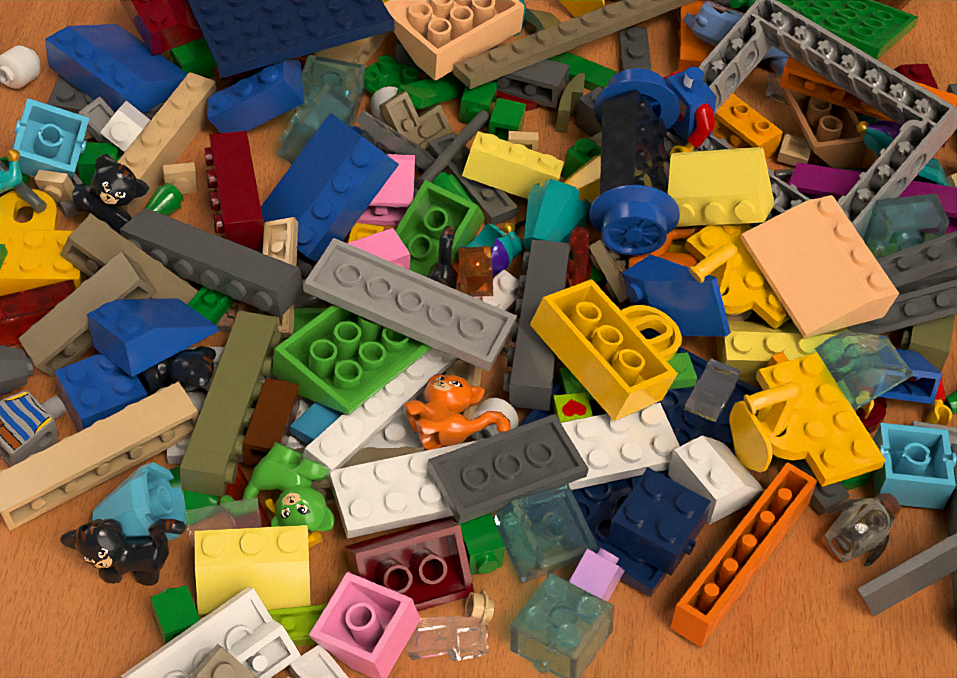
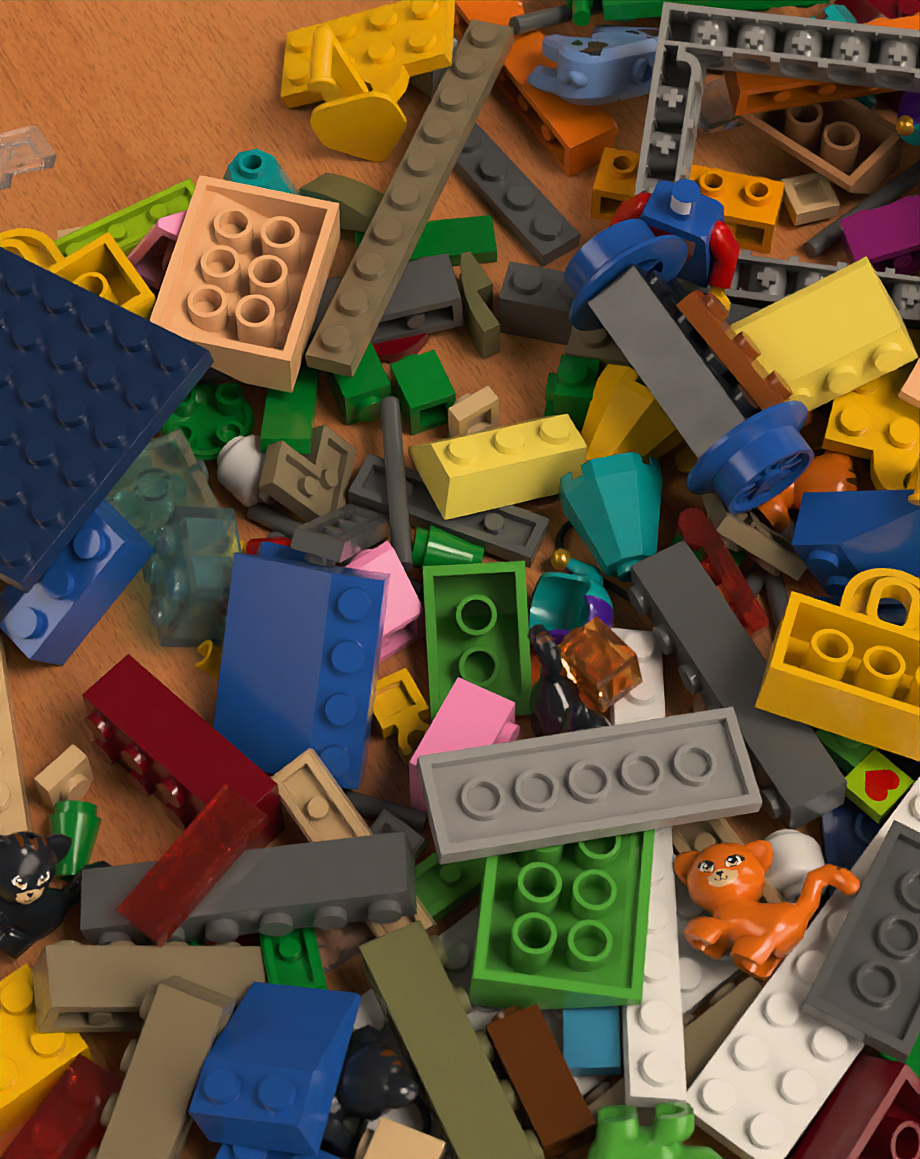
camera: 30 degrees left, 10 degrees up
none -> clear red tile [116,783,270,948]
none -> dark orange plate [676,289,793,411]

